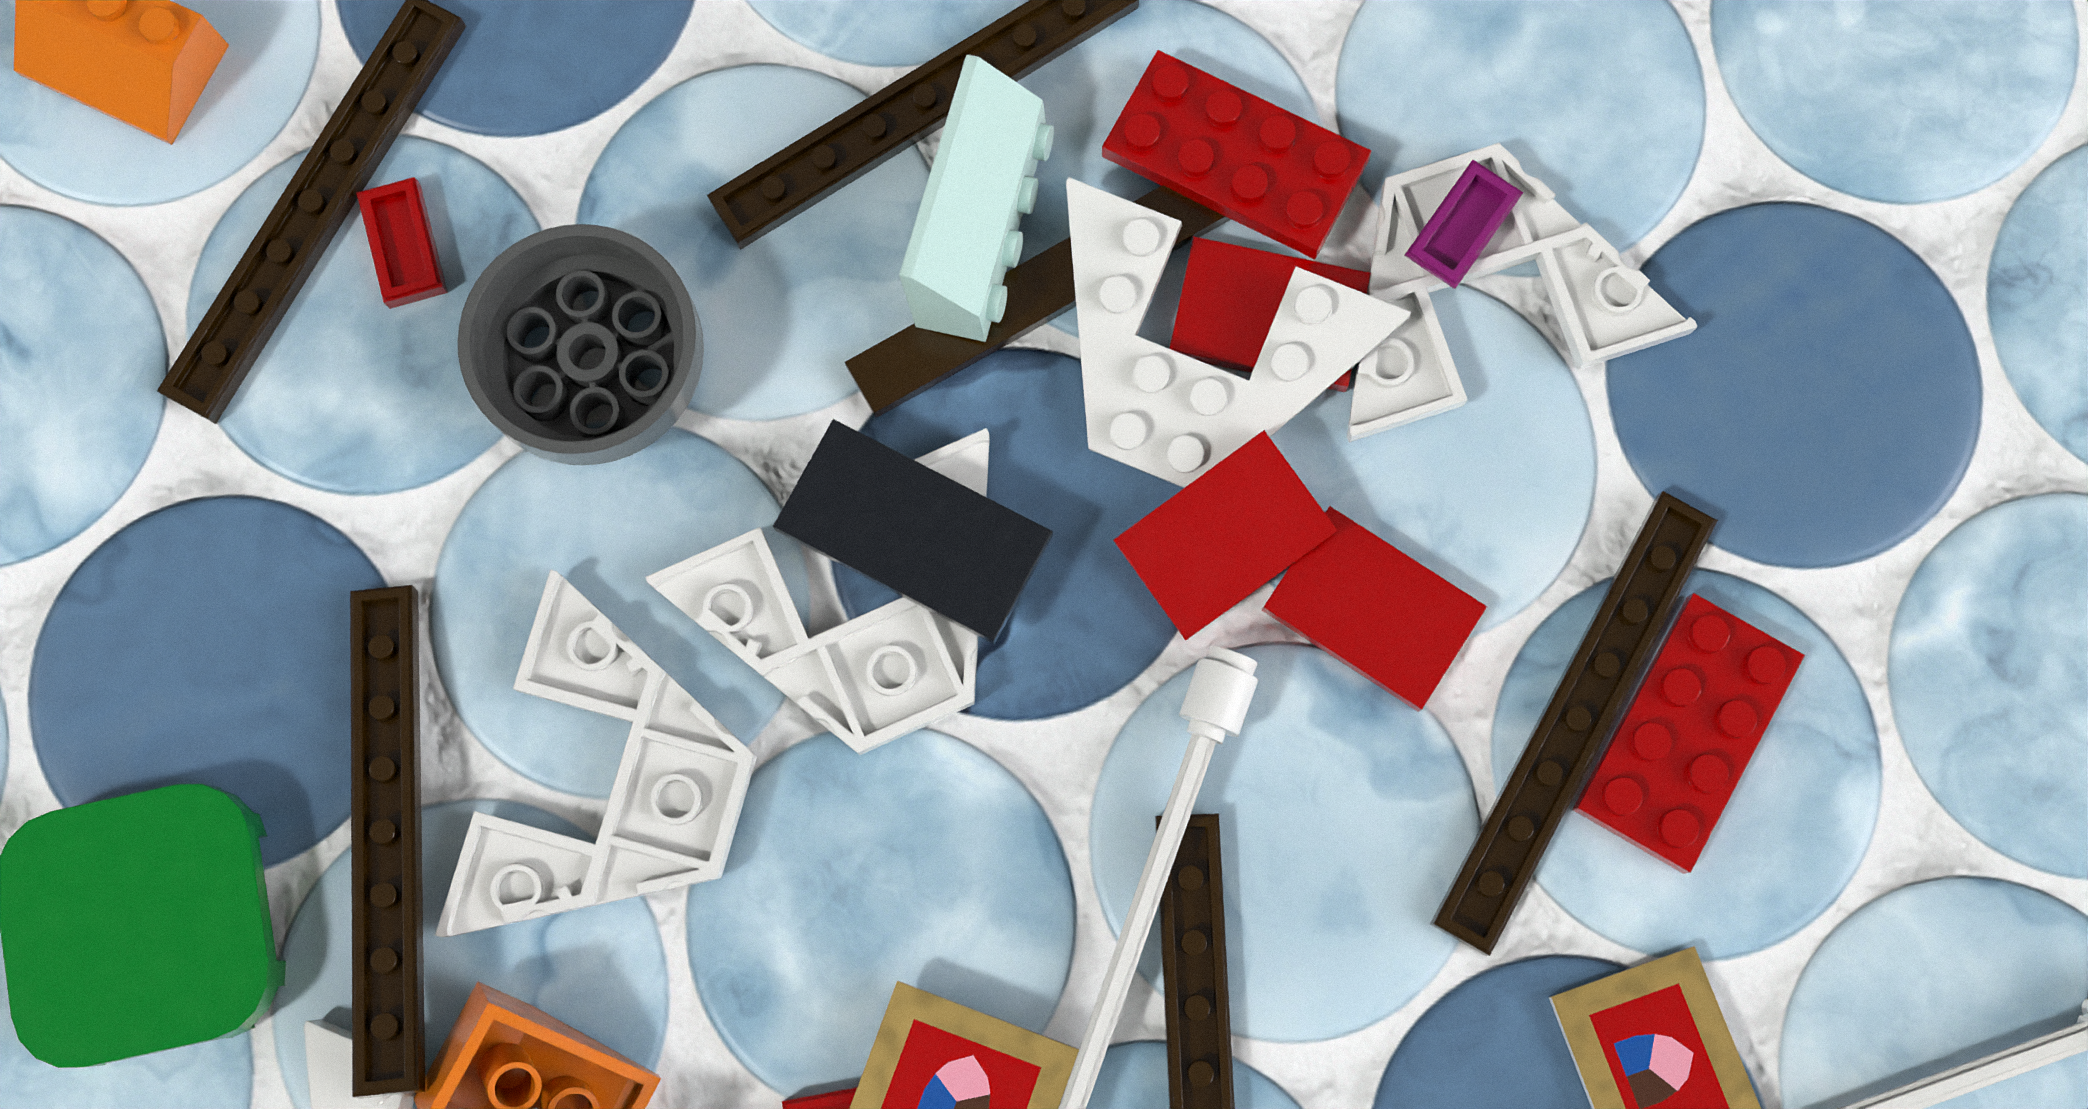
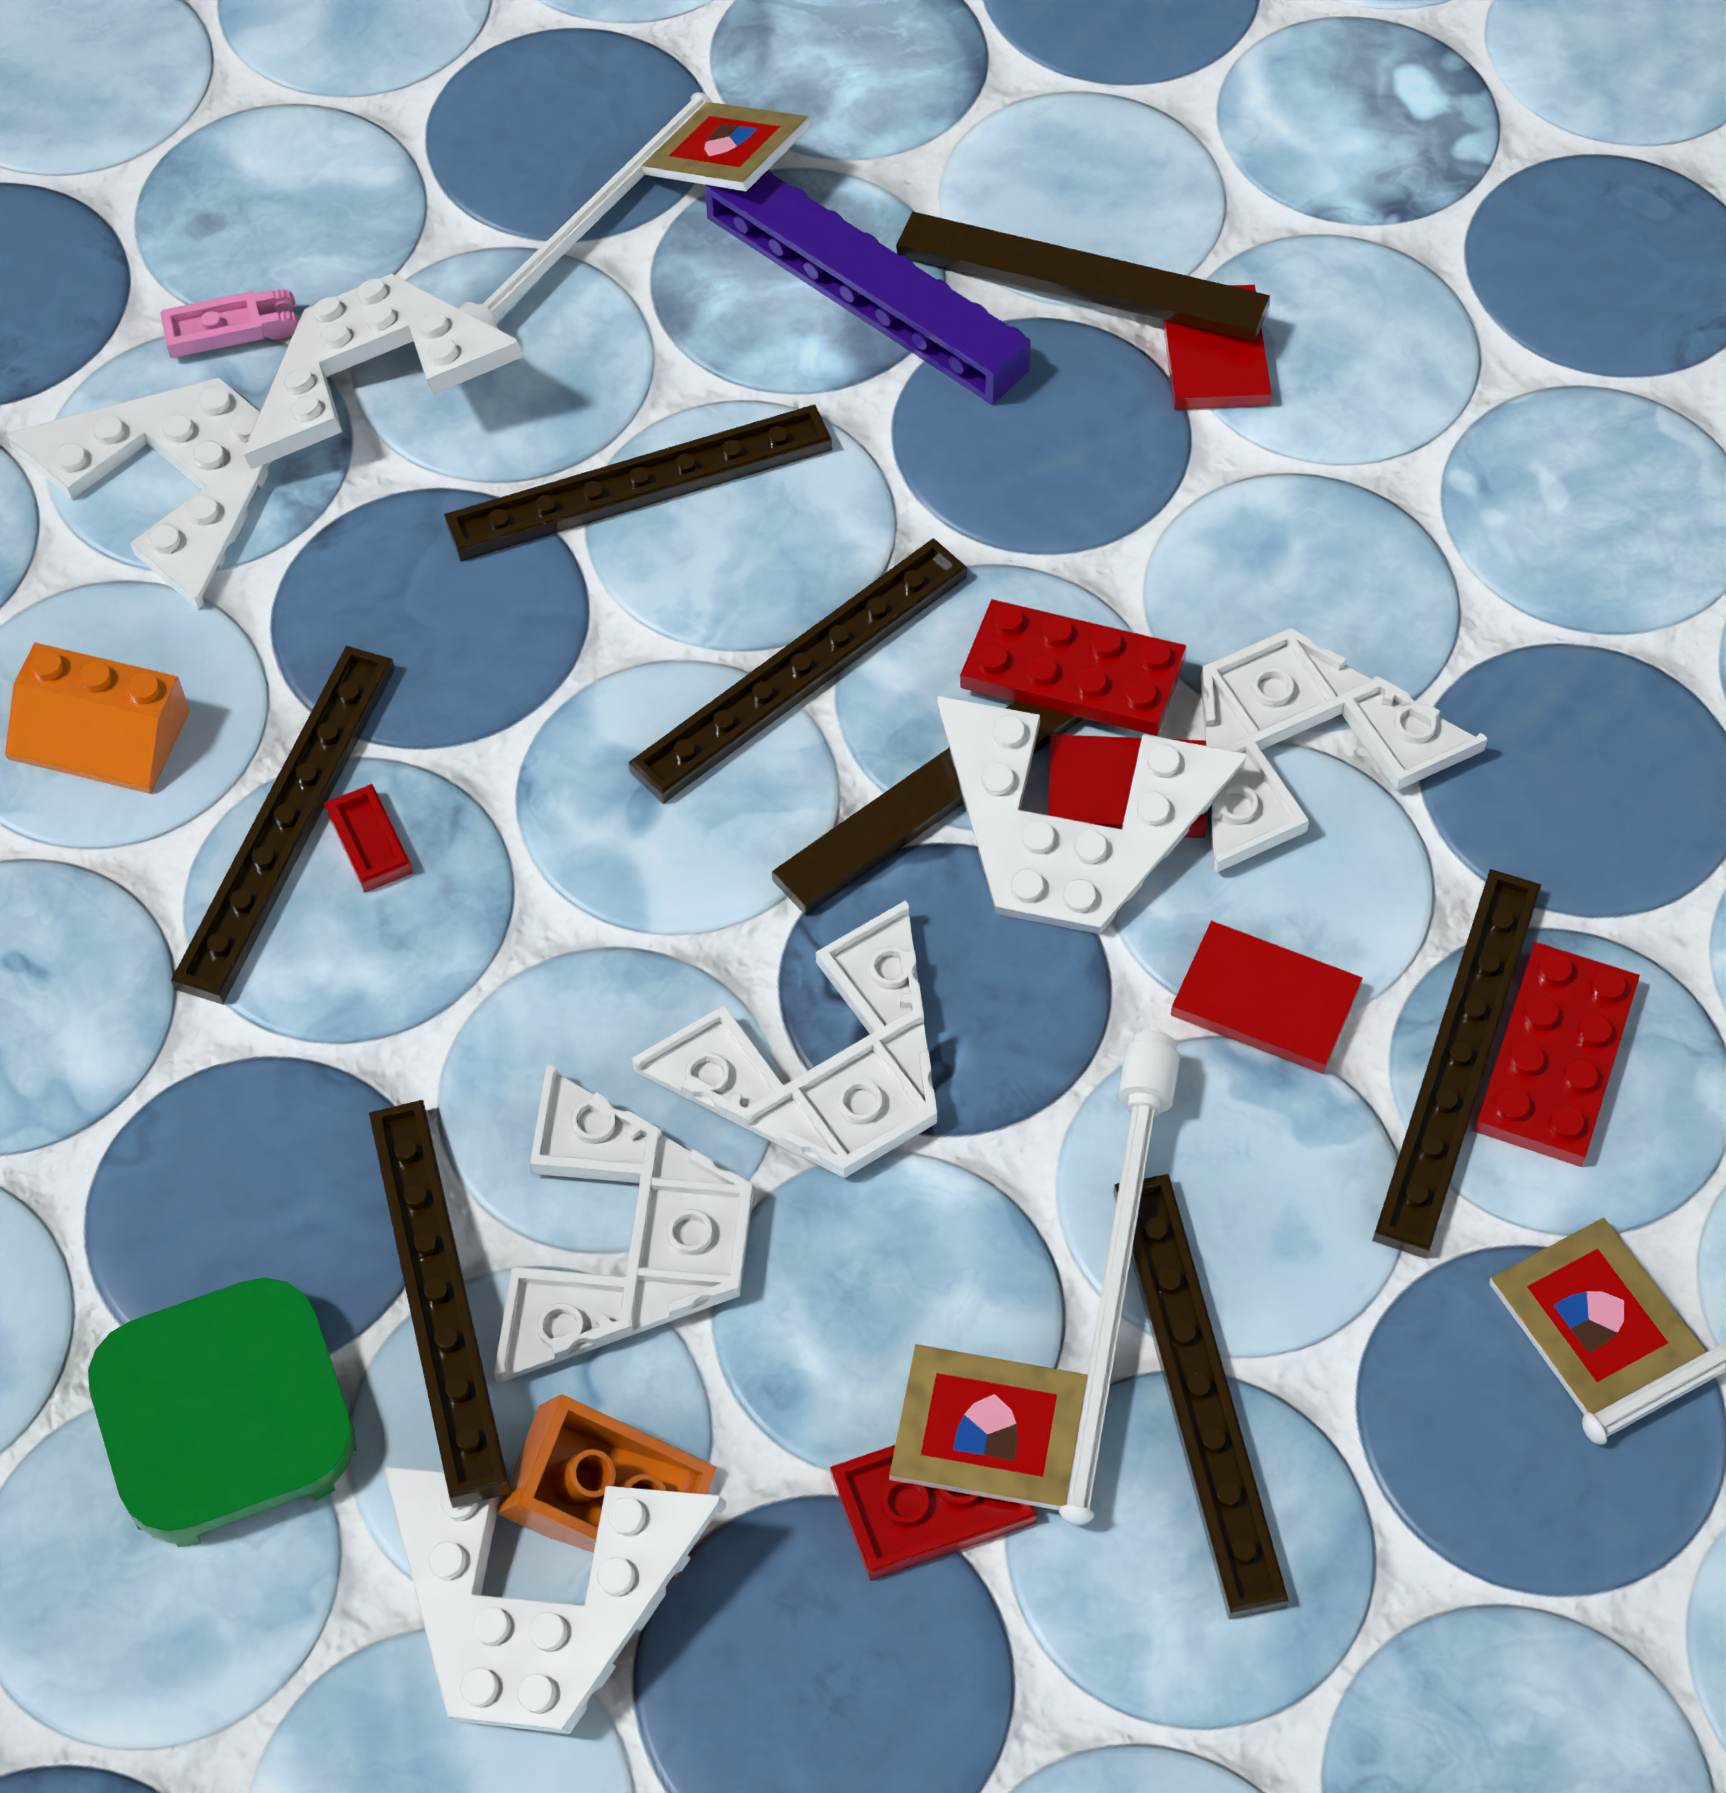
camera: 10 degrees left, 20 degrees down
dark grey wheel [457,224,704,465] -> none
black tile [773,419,1053,645] -> none
light aqua slope [899,55,1054,342] -> none
red tile [1113,430,1338,640] -> none
magenta tile [1404,159,1524,289] -> none

